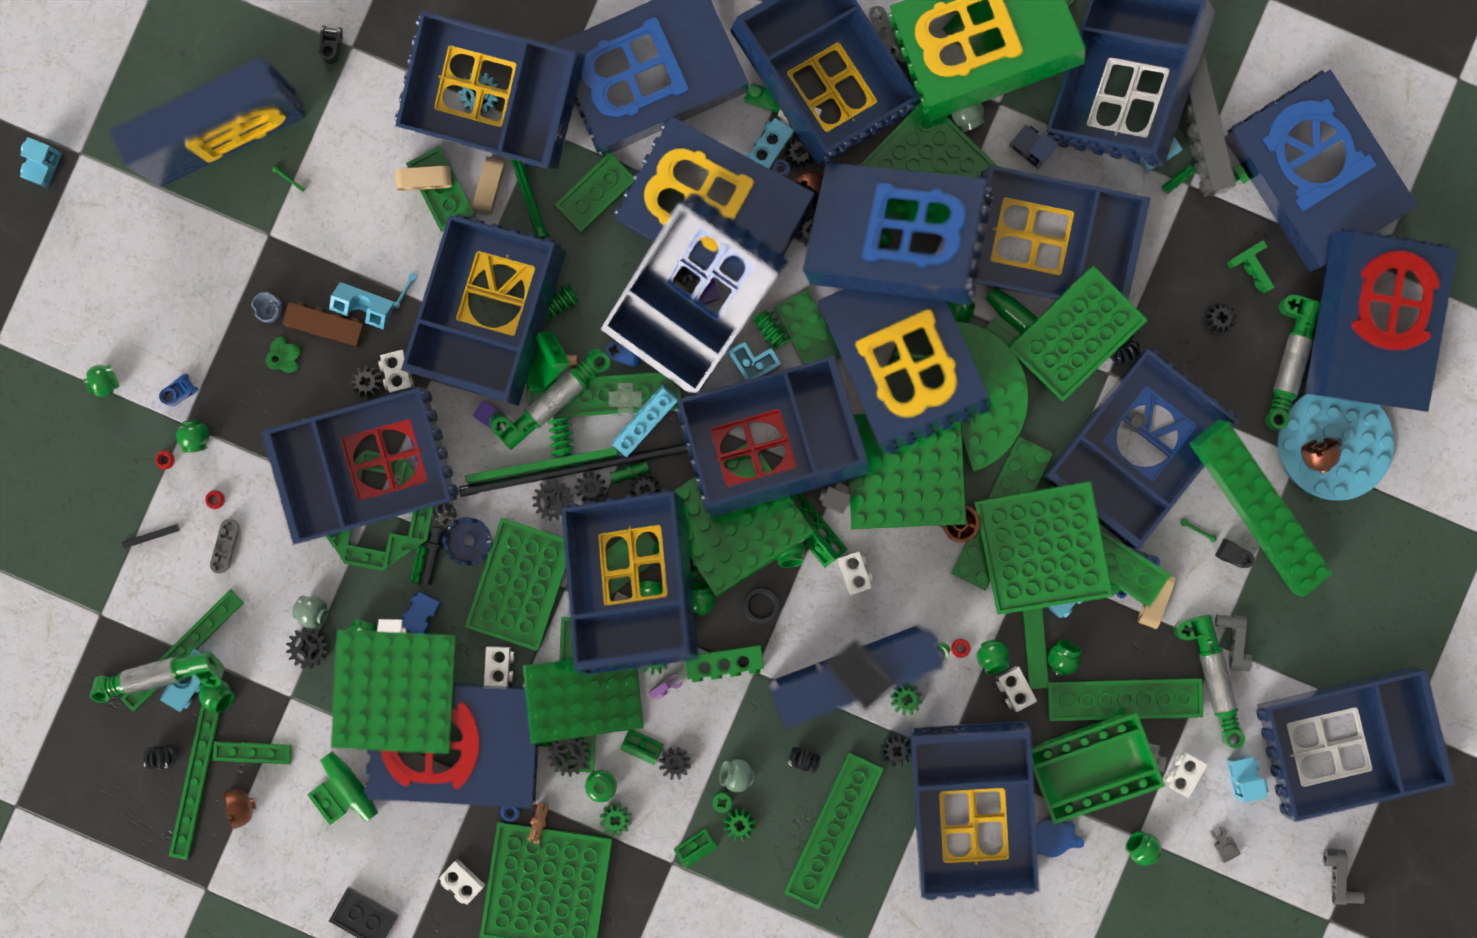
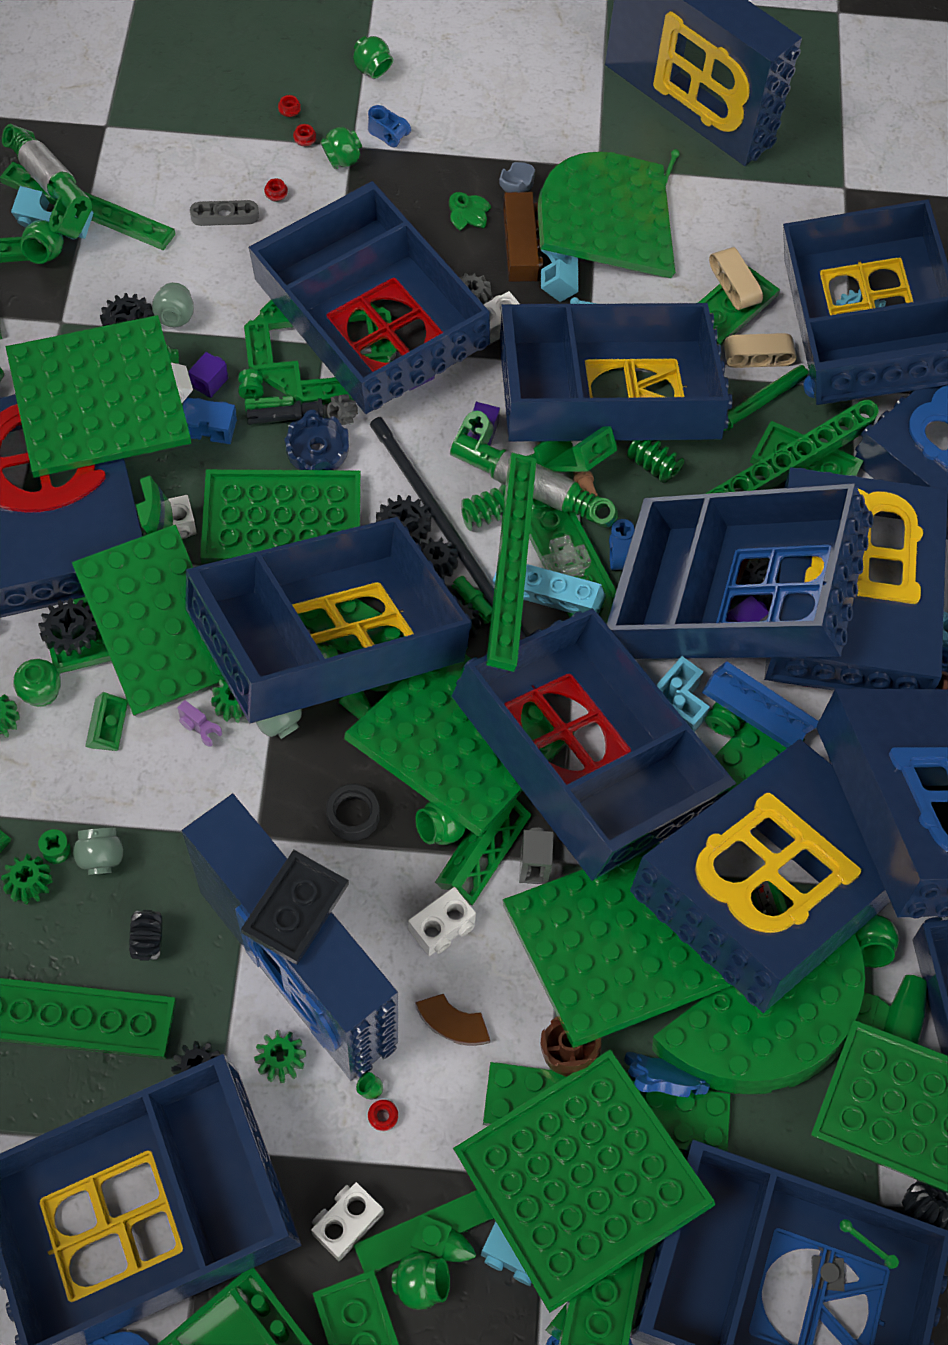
camera: 70 degrees right, 25 degrees down
black bar [122,524,180,549] -> none
black piece [319,25,343,64] -> none
green tile [464,447,618,483] -> none
black gear [659,747,691,780] -> none
green brick [685,645,764,683] -> none
green piece [692,581,716,616] -> none
green piece [977,639,1010,675] -> none
none -> green slope [136,475,173,534]
none -> dark purple brick [188,352,228,398]
none -> green wheel [238,369,264,400]
none -> red plate [278,95,301,117]
none -> green plate [411,1215,476,1262]
none -> reddish brown tile [415,993,491,1046]
none -> green plate [486,452,537,672]
none -> green plate [538,152,676,278]
none -> blue tile [624,1052,710,1097]
none -> blue fence [702,661,819,748]
none -> green beam [705,400,879,494]
none -> green hinge [839,1219,899,1269]

